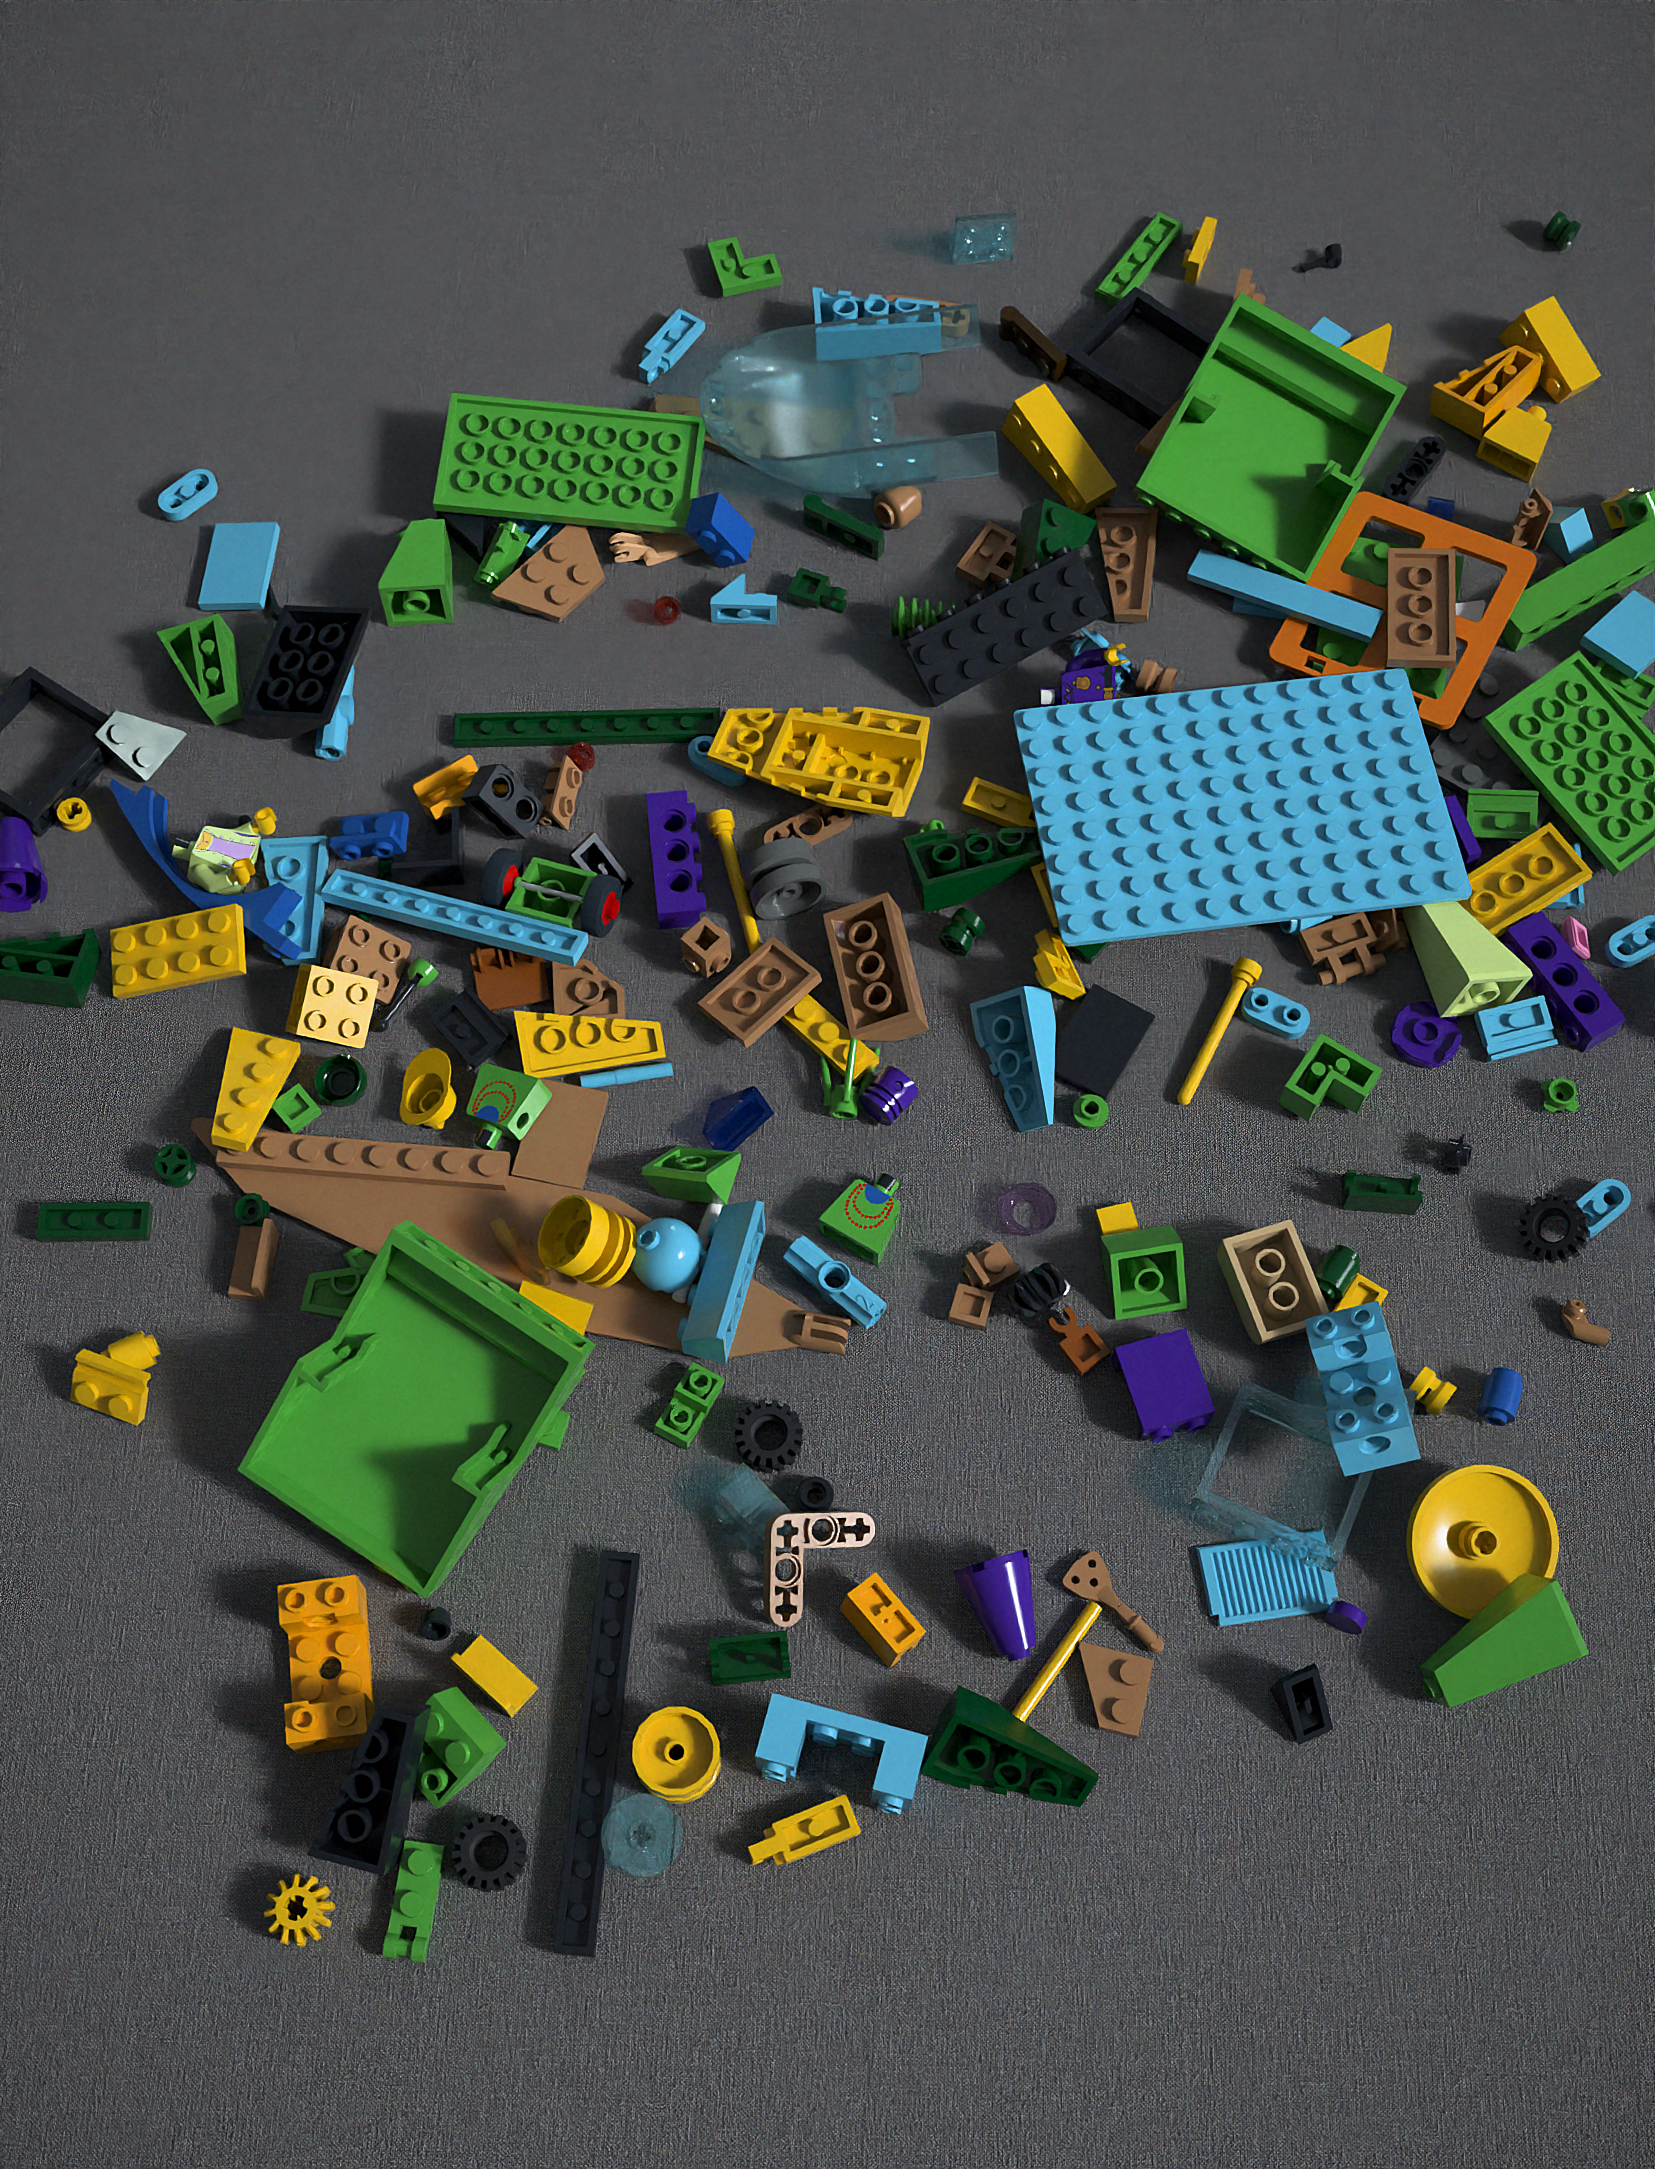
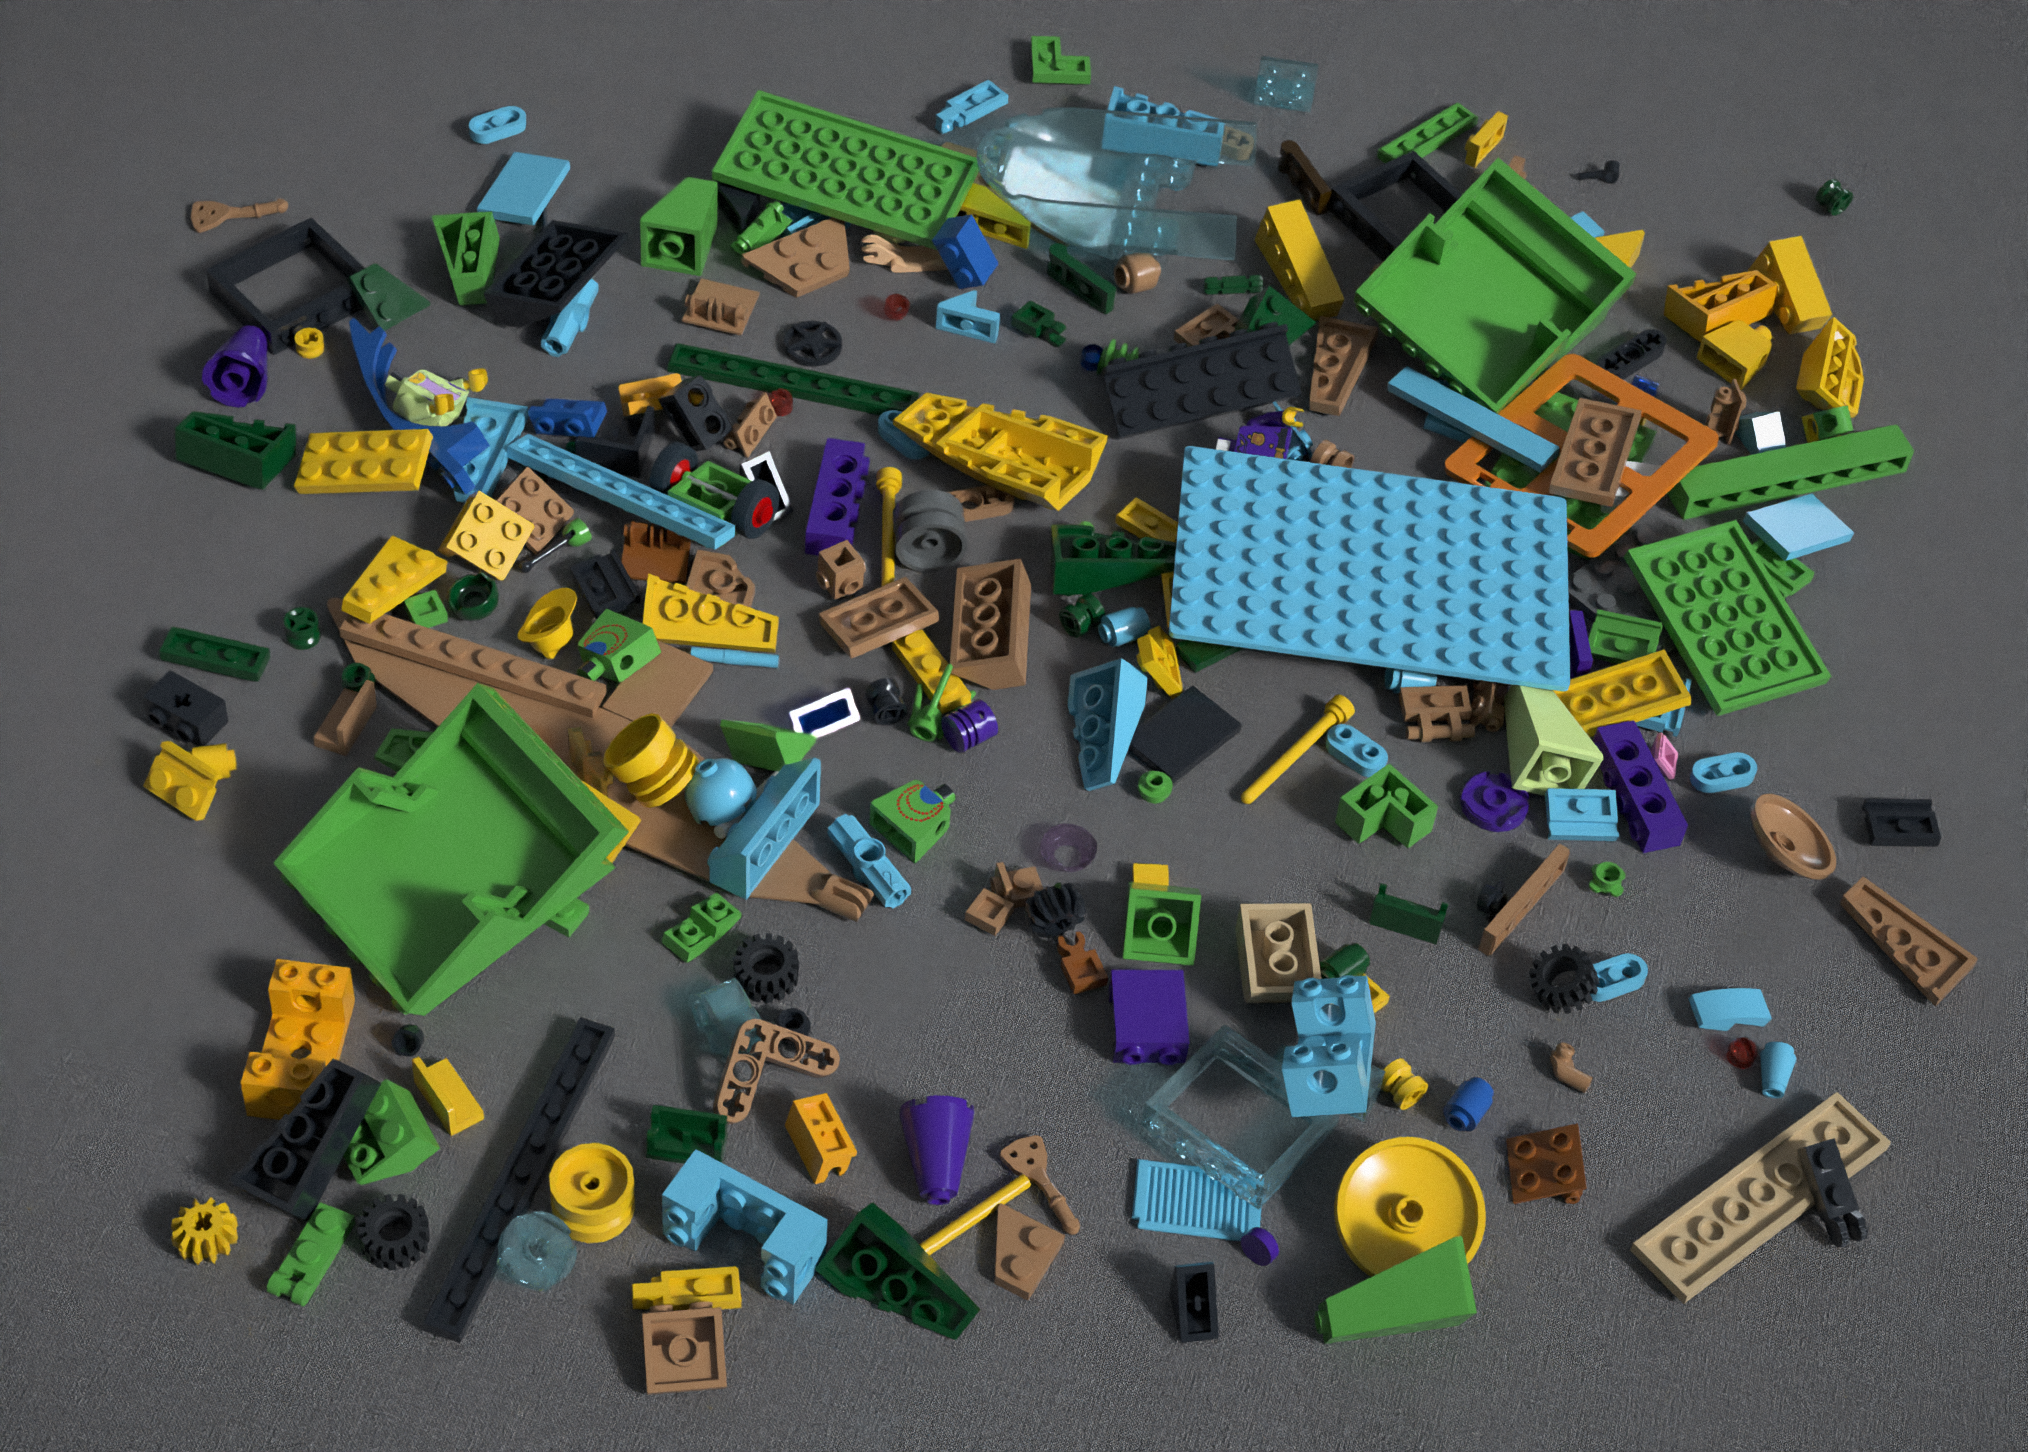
camera: 10 degrees right, 15 degrees down
none -> black brick [143,670,229,747]
none -> medium nougat plate [642,1302,727,1395]
none -> medium nougat hinge [682,278,760,335]
none -> black wheel [784,321,842,366]
none -> black wheel [865,678,907,726]
none -> yellow slope [956,183,1031,249]
none -> clear blue hinge [1080,343,1104,371]
none -> medium azure brick [1098,606,1150,647]
none -> dark green axle [1204,275,1263,295]
none -> medium nougat tile [1478,843,1570,956]
none -> dark orange hinge [1506,1123,1587,1204]
none -> yellow wedge [1796,317,1864,418]

